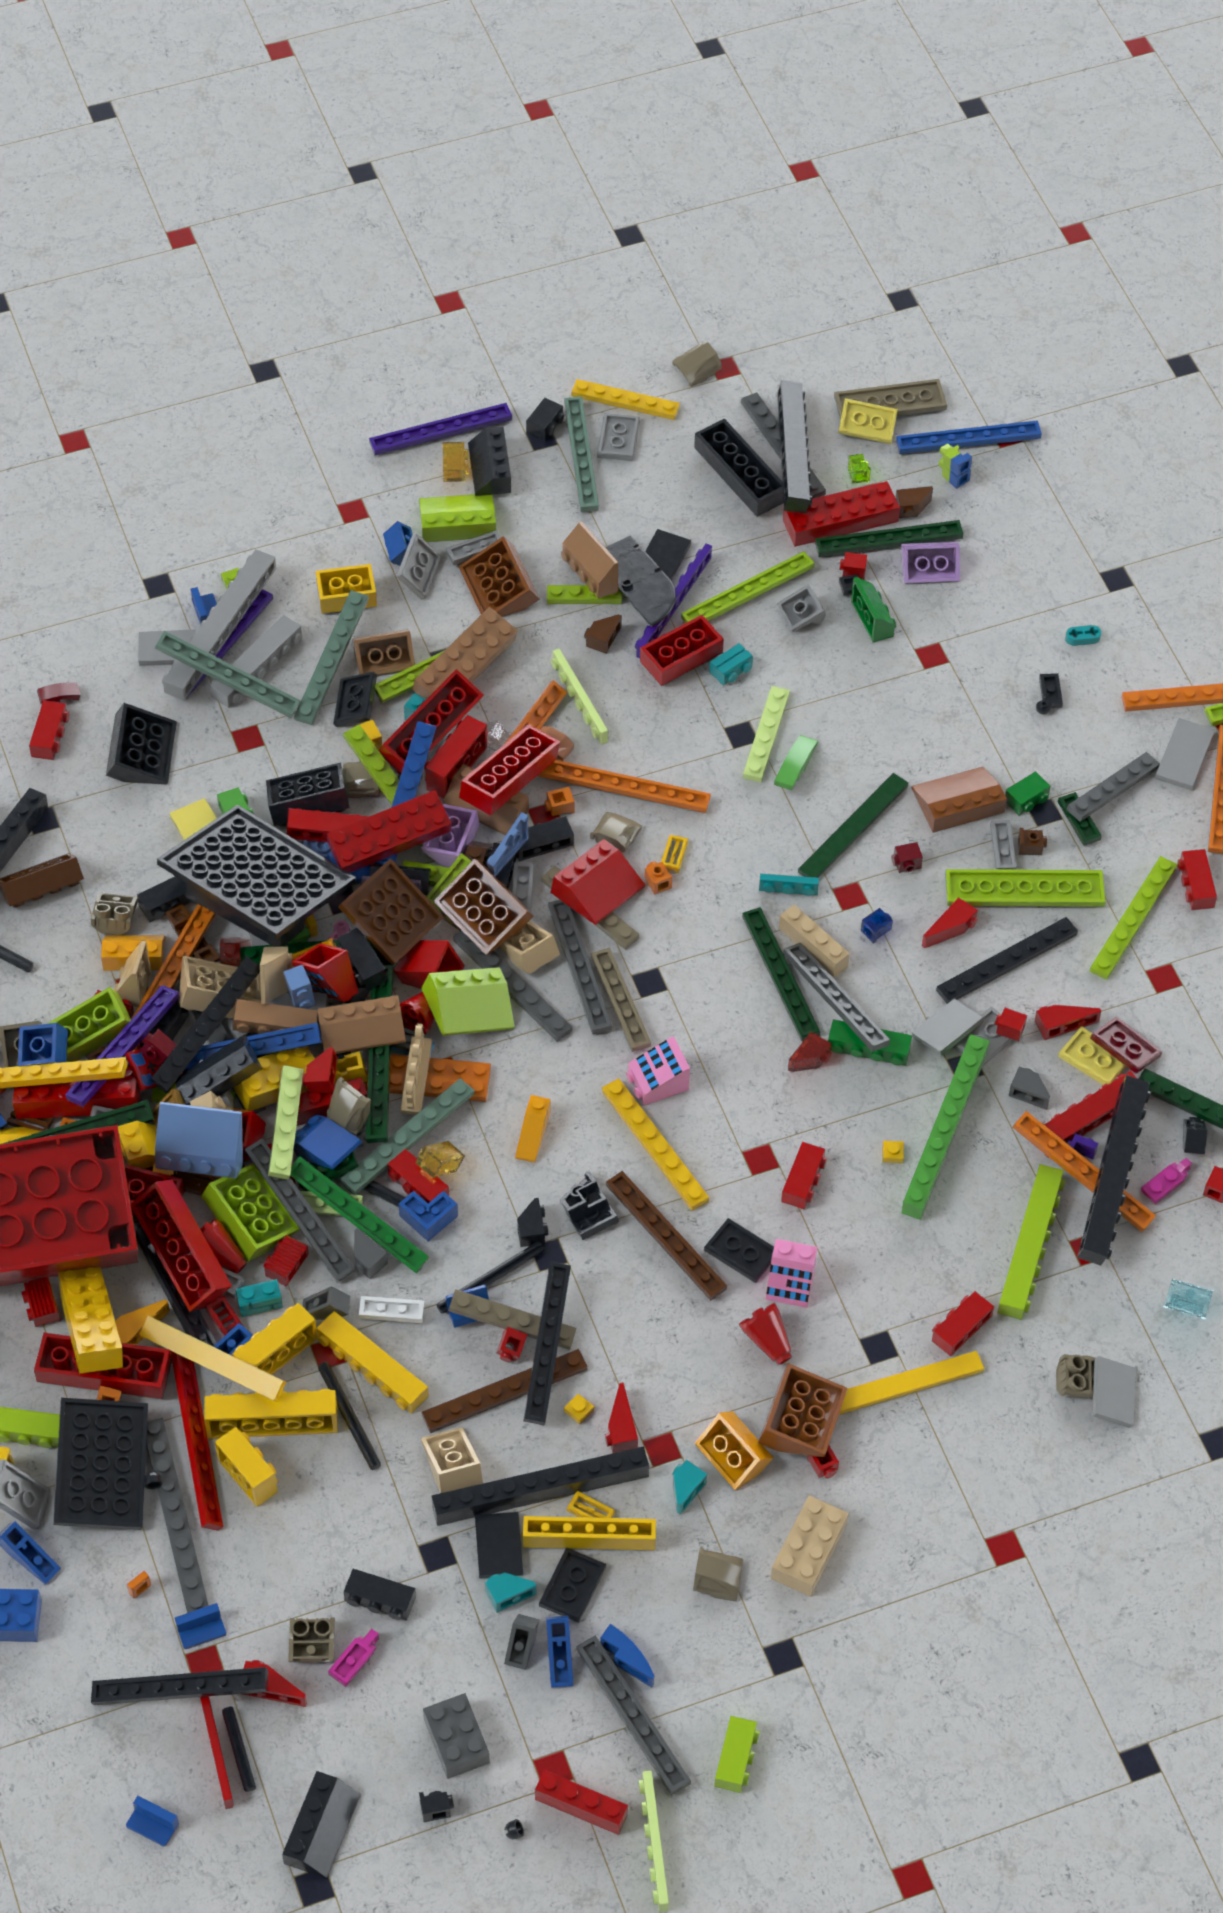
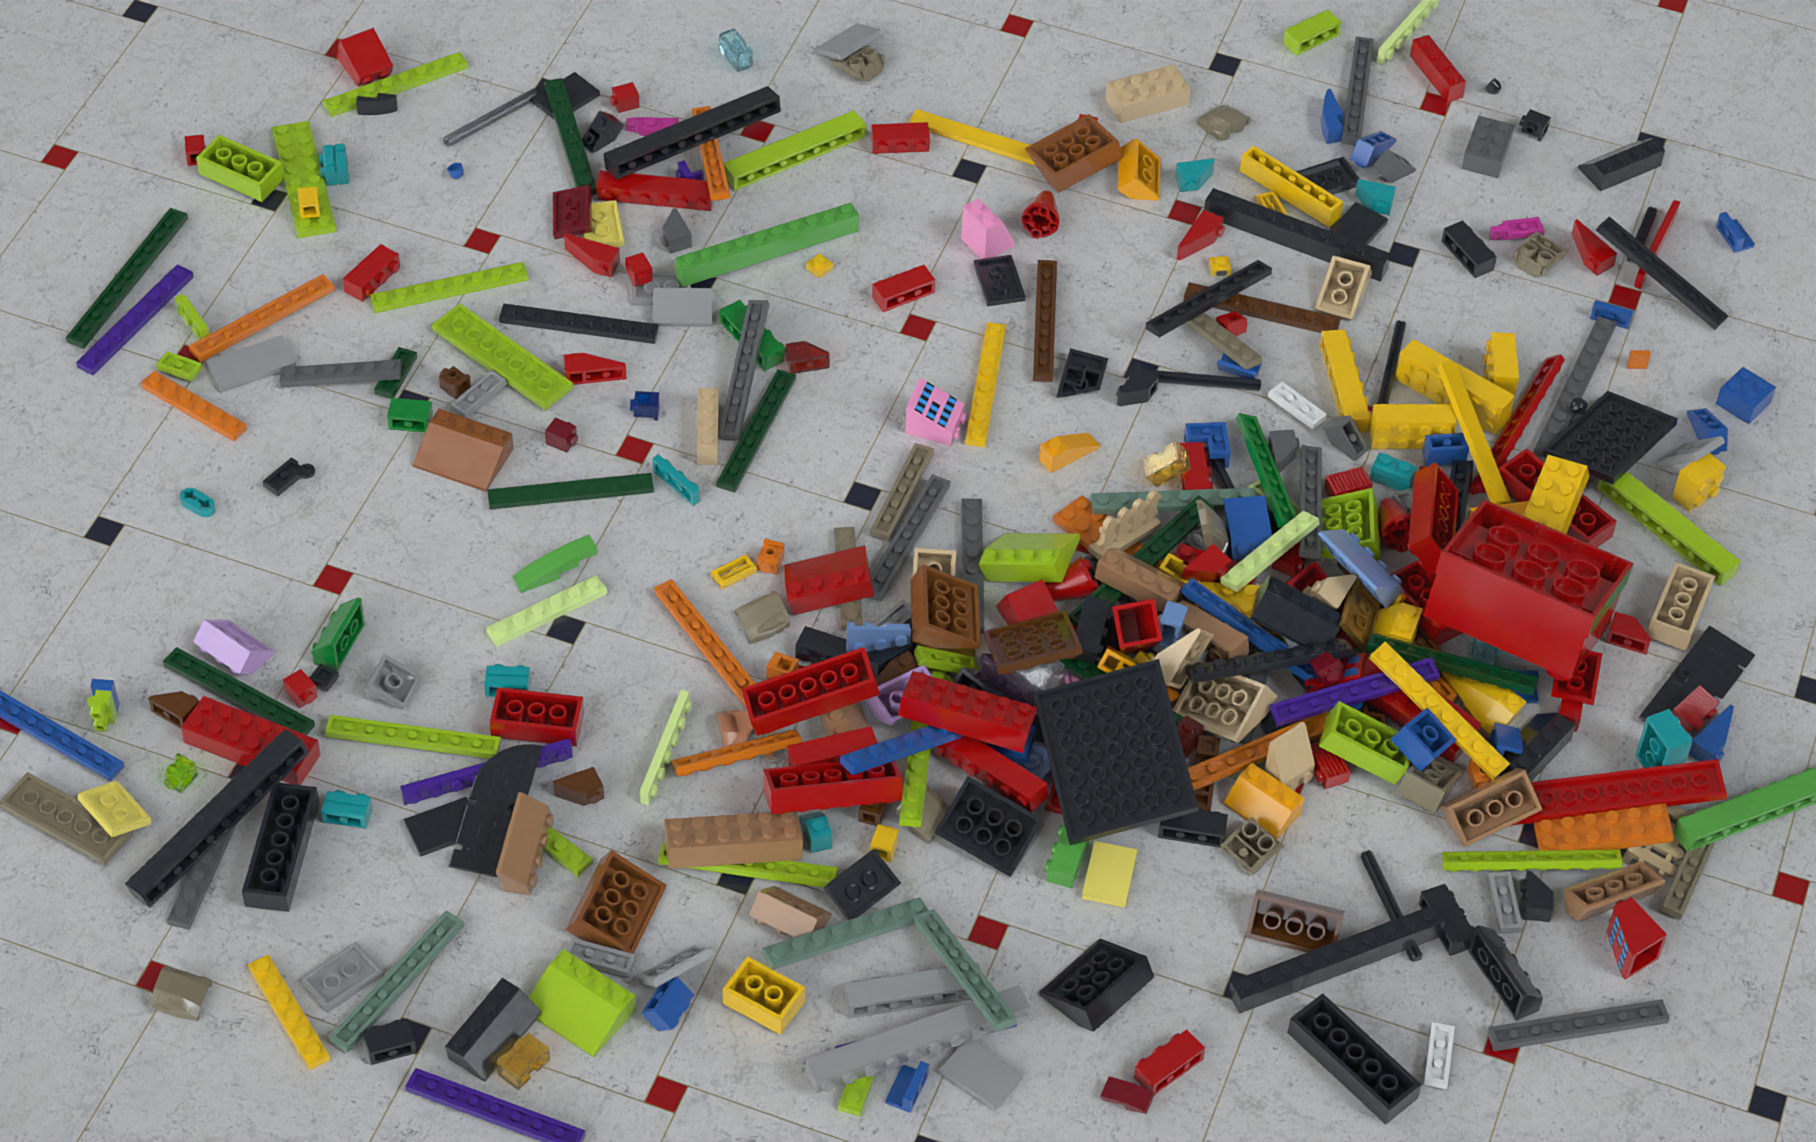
camera: 140 degrees left, 5 degrees down
none -> teal brick [321,790,372,829]

